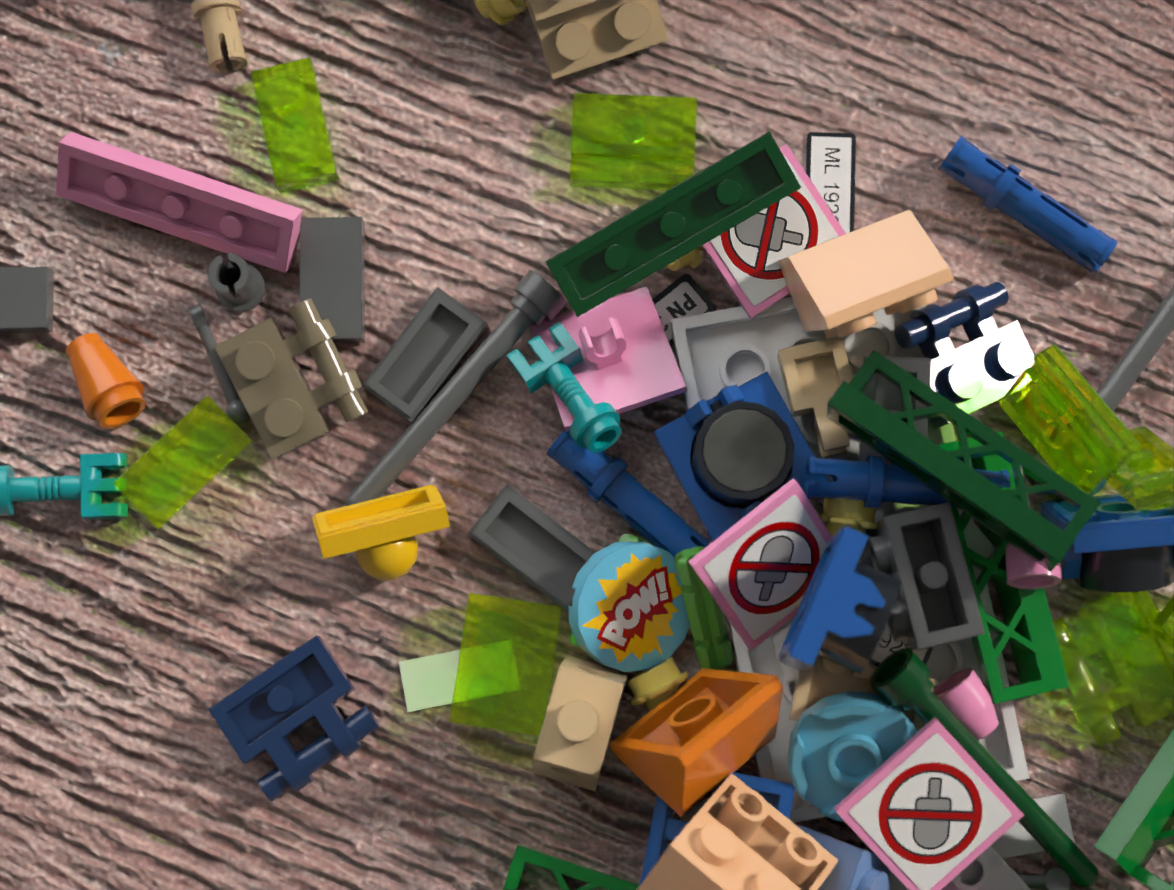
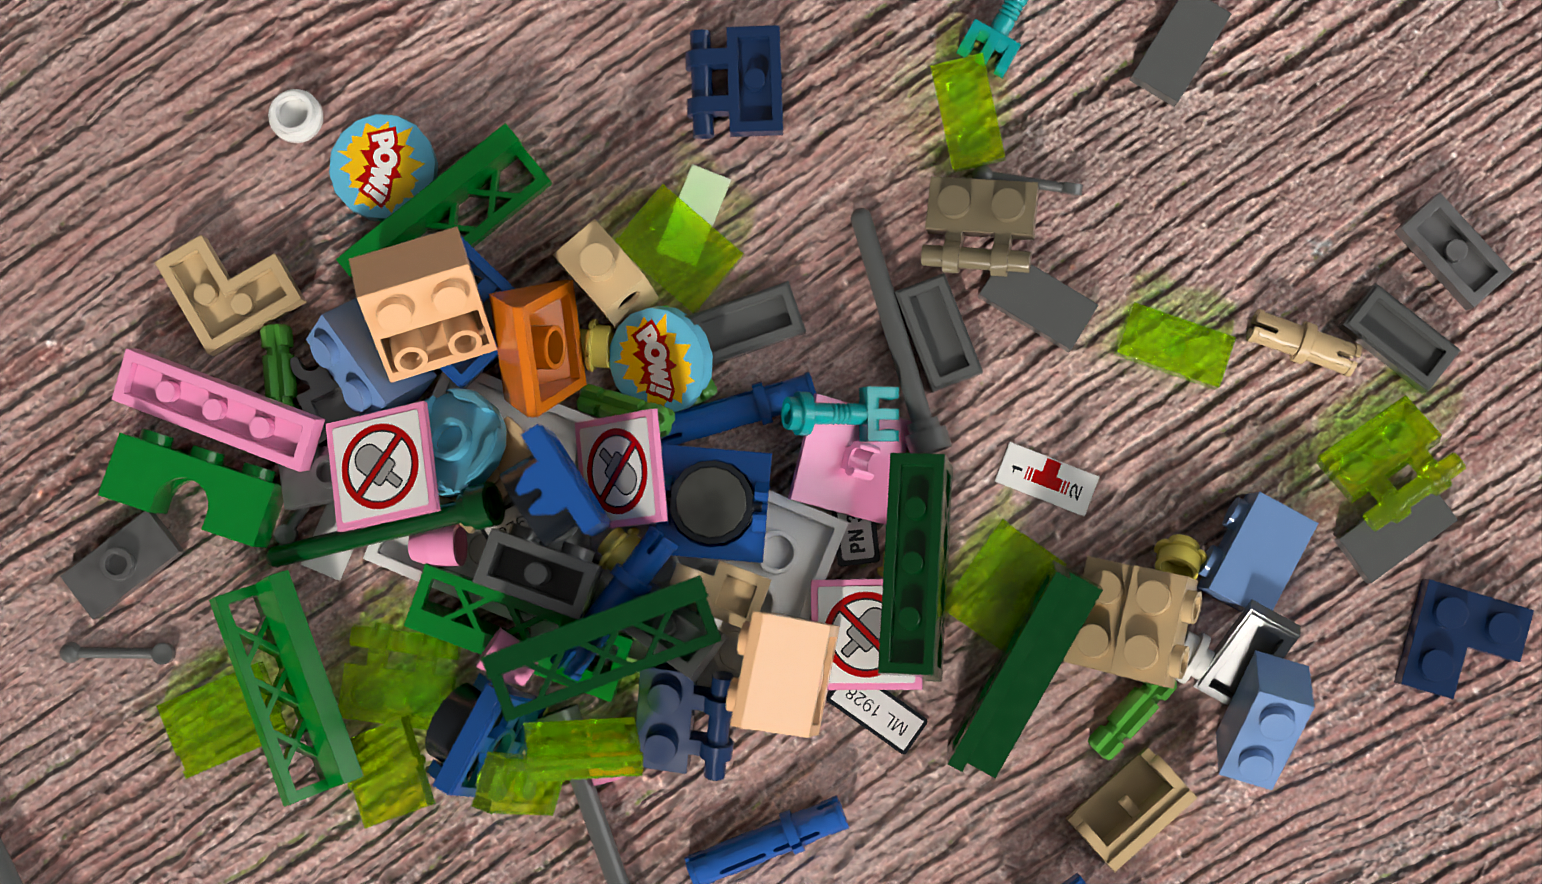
camera: 115 degrees right, 5 degrees up
bright pink plate [56,132,303,273] -> none
orange cone [65,333,146,429] -> none
dark grey pin [208,253,265,312] -> none
yellow tile [312,485,450,581] -> none
none -> dark green fence [947,560,1103,779]
none -> white sticker [995,442,1100,517]

